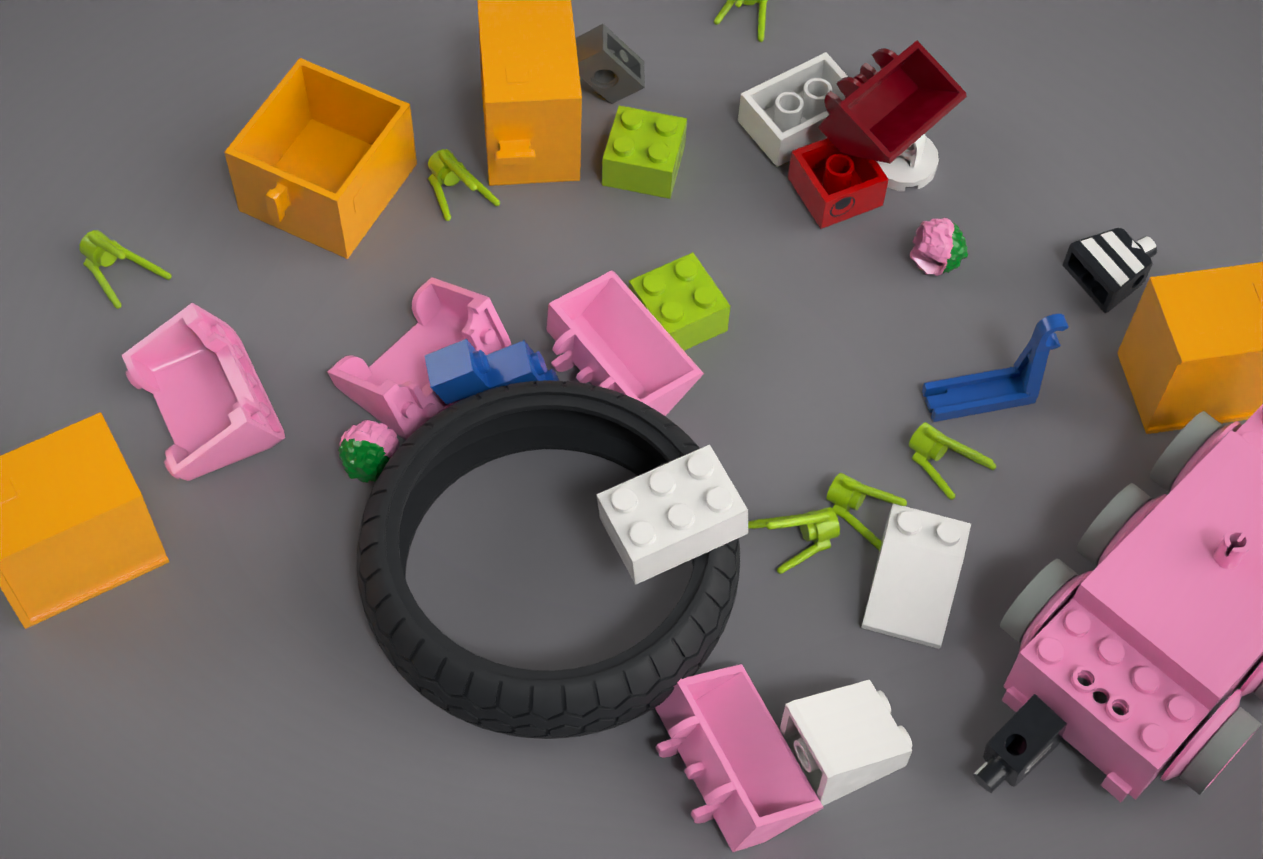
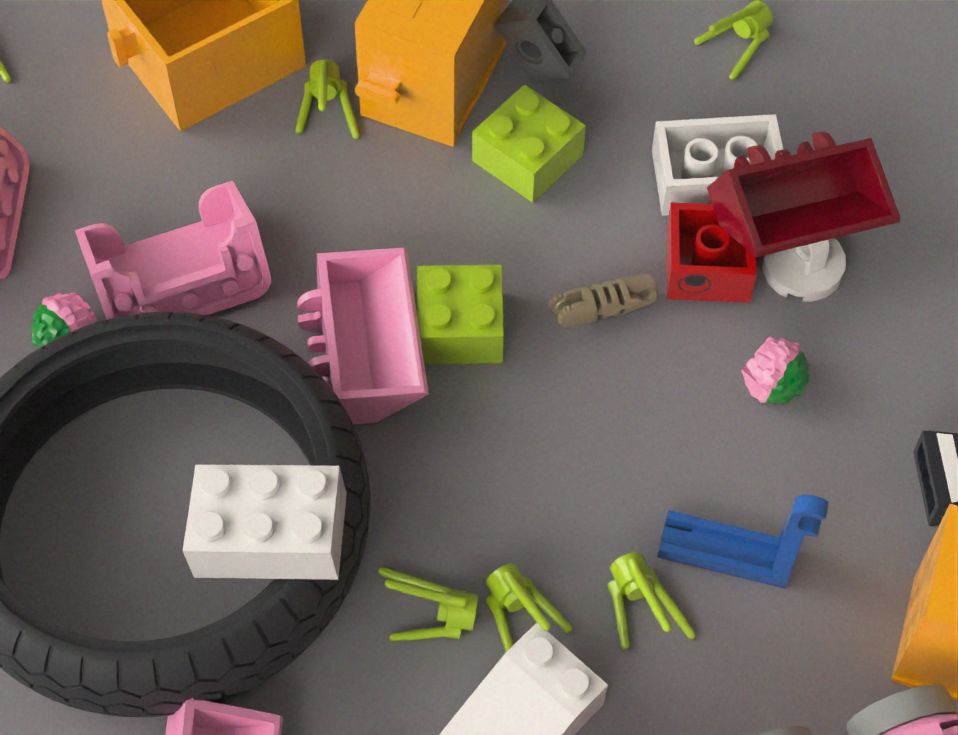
camera: 30 degrees right, 0 degrees up
blue arch [424,339,559,405] -> none
none -> dark tan hinge [547,274,657,329]

